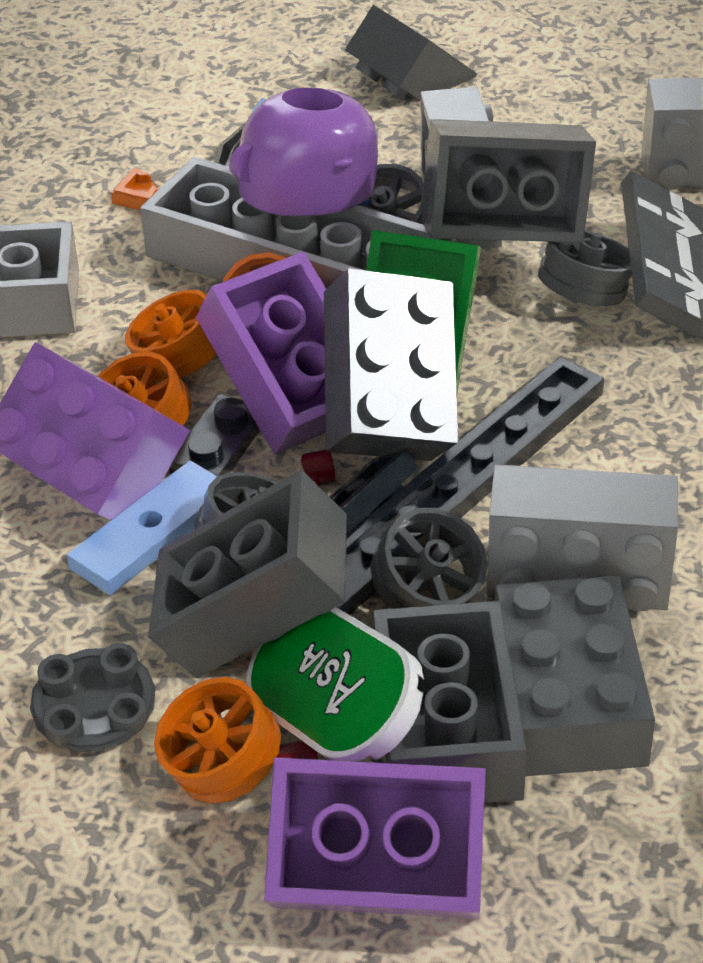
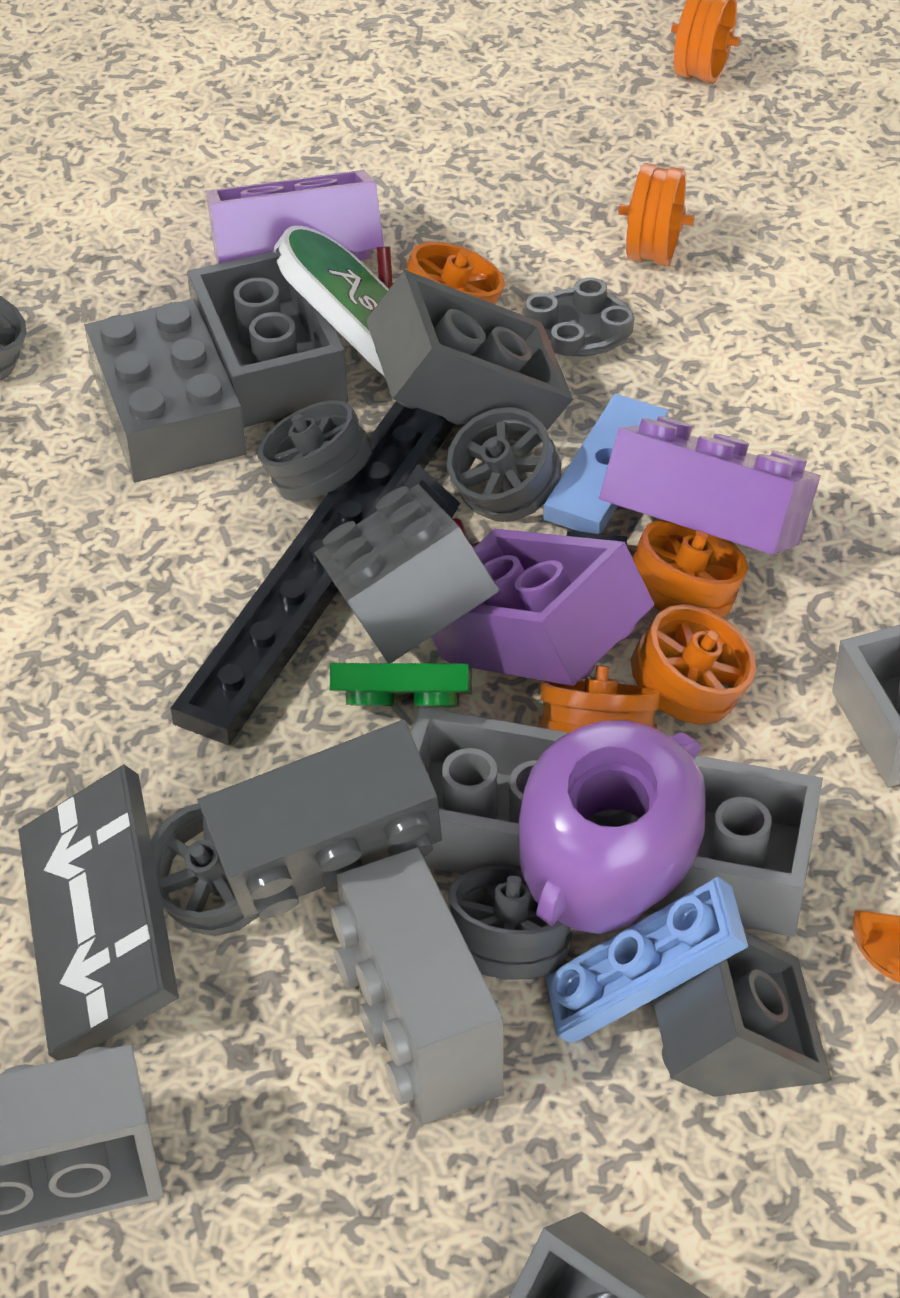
camera: 165 degrees right, 5 degrees up
light grey brick [487,465,678,611] -> none

